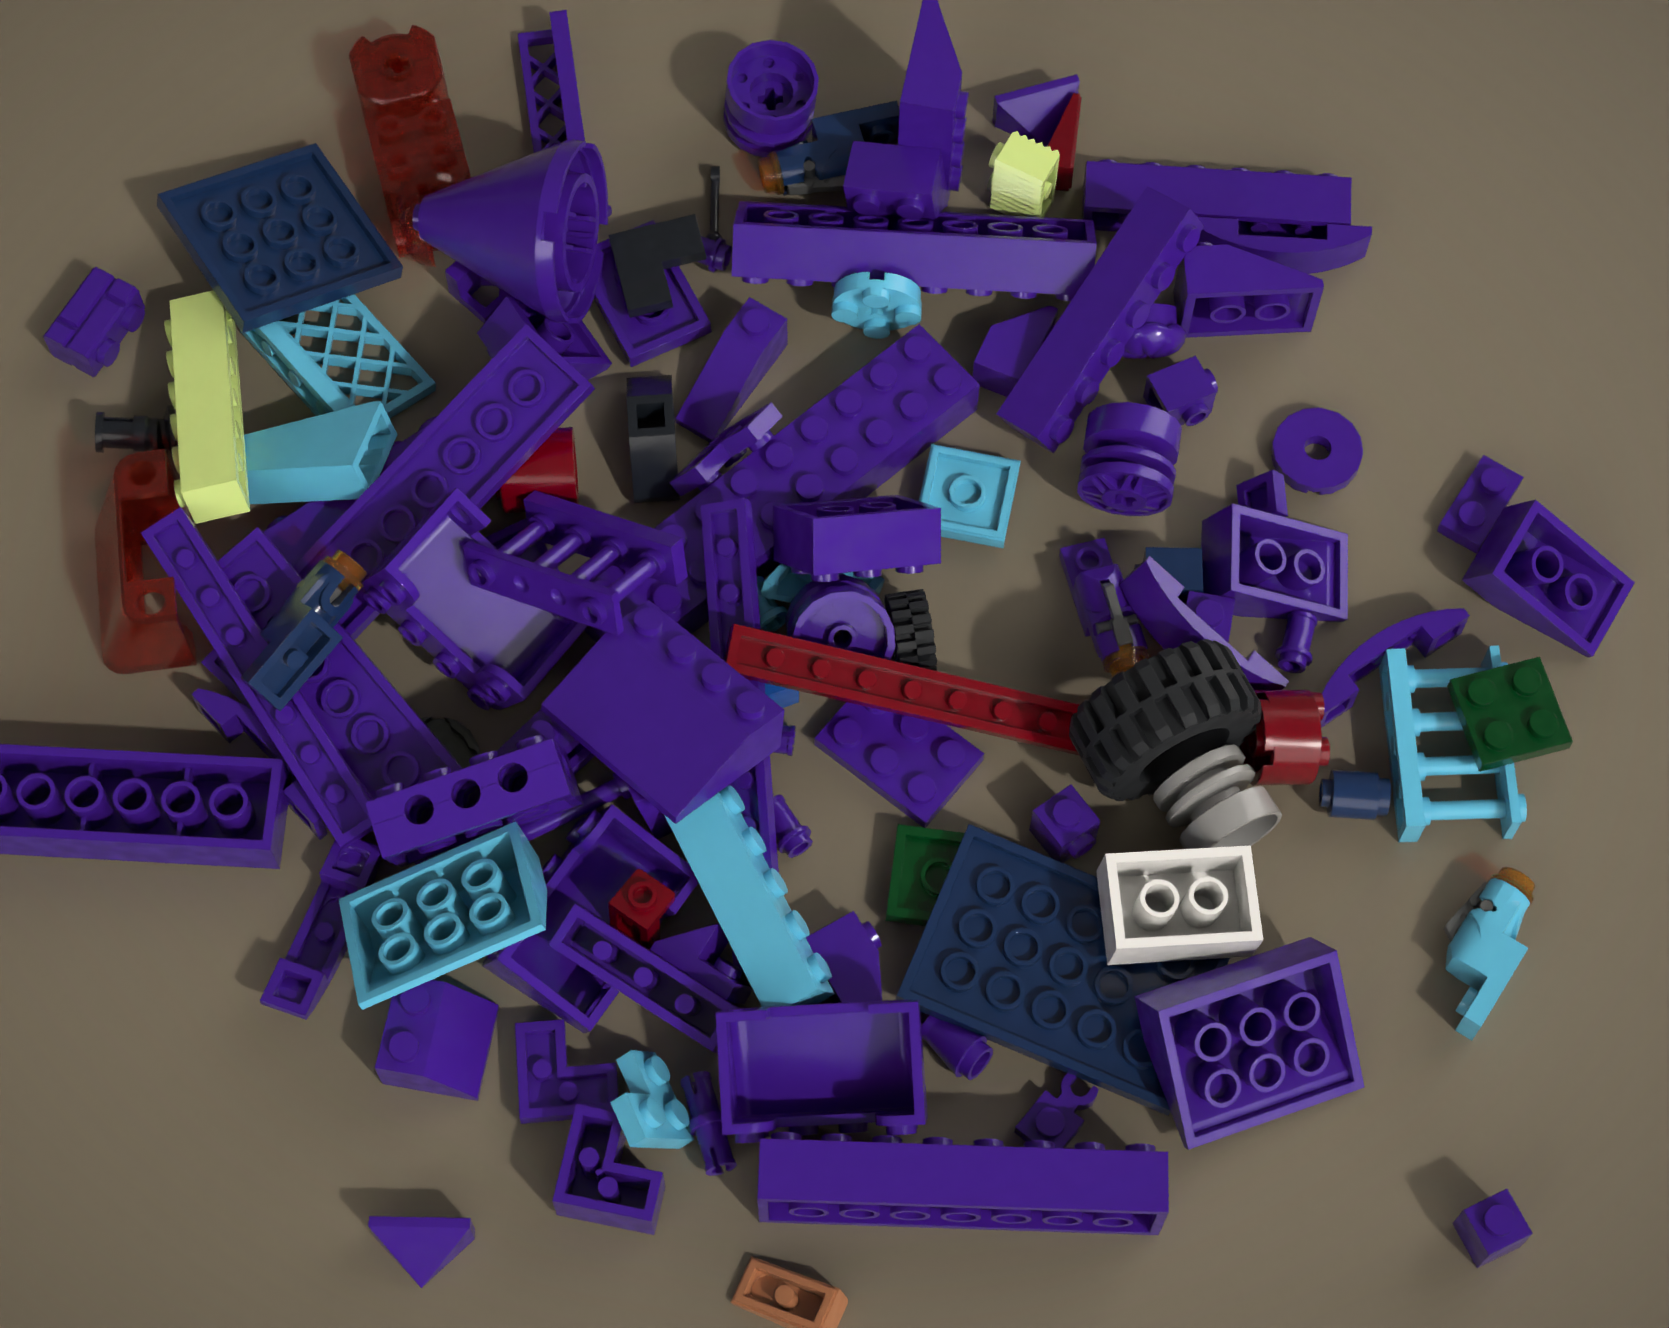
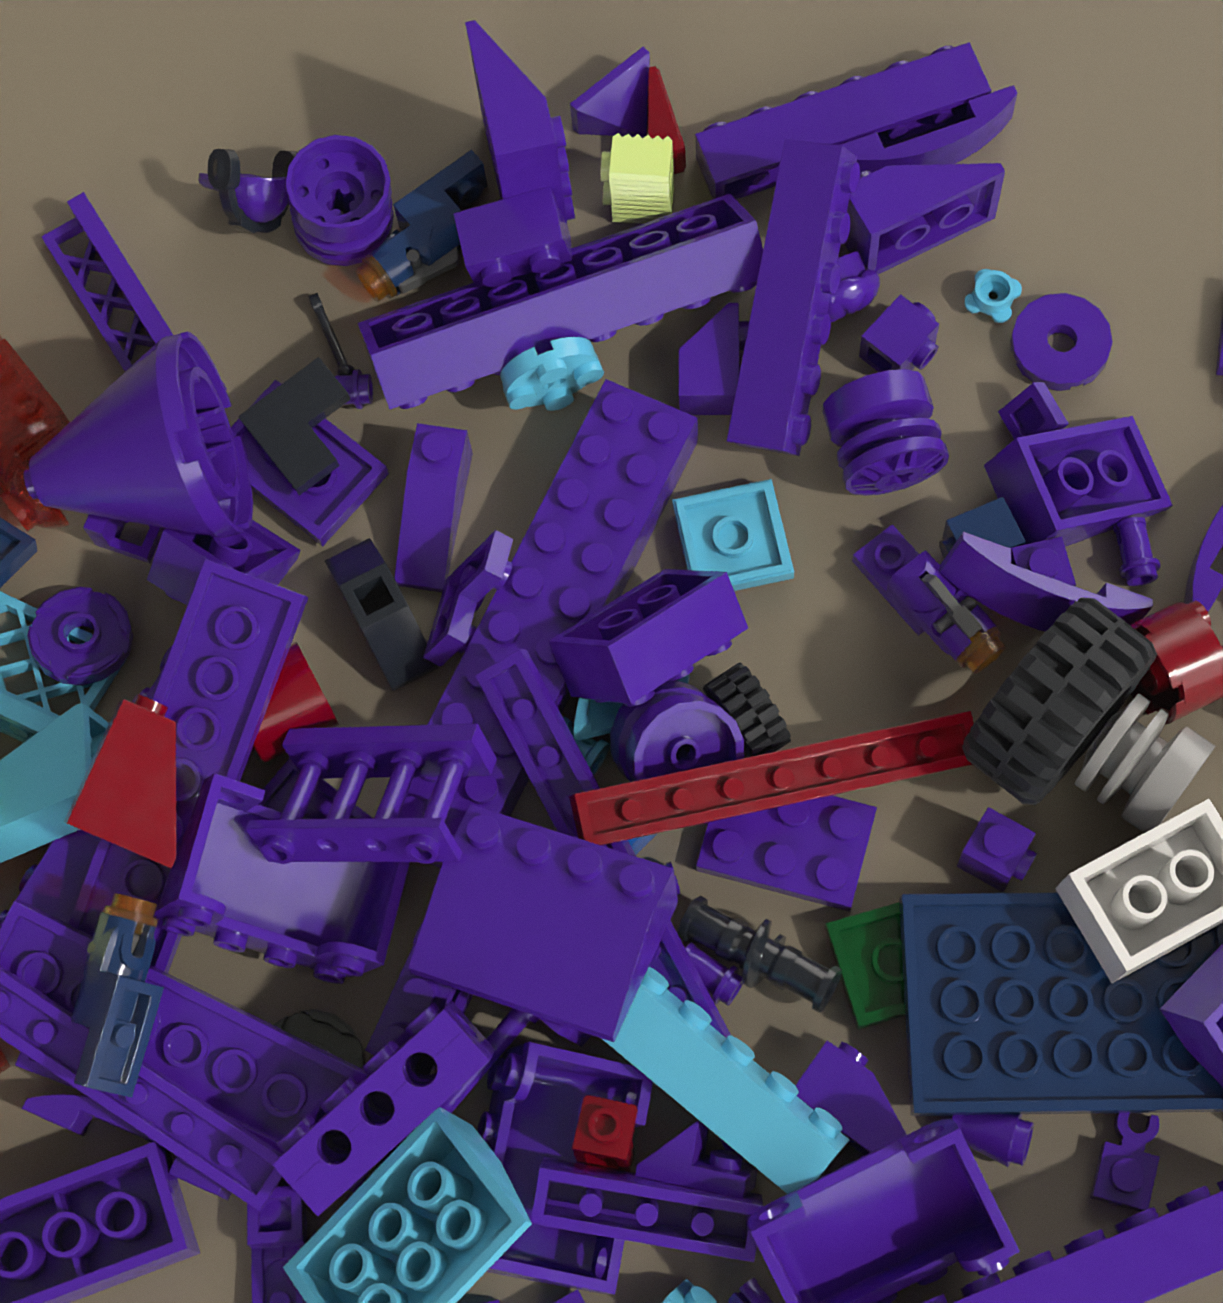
camera: 15 degrees left, 5 degrees up
none -> dark purple tile [27,587,133,686]
none -> dark red slope [64,694,176,869]
none -> cap [198,149,298,233]
none -> black piece [677,895,842,1013]
none -> medium azure plate [964,269,1022,323]

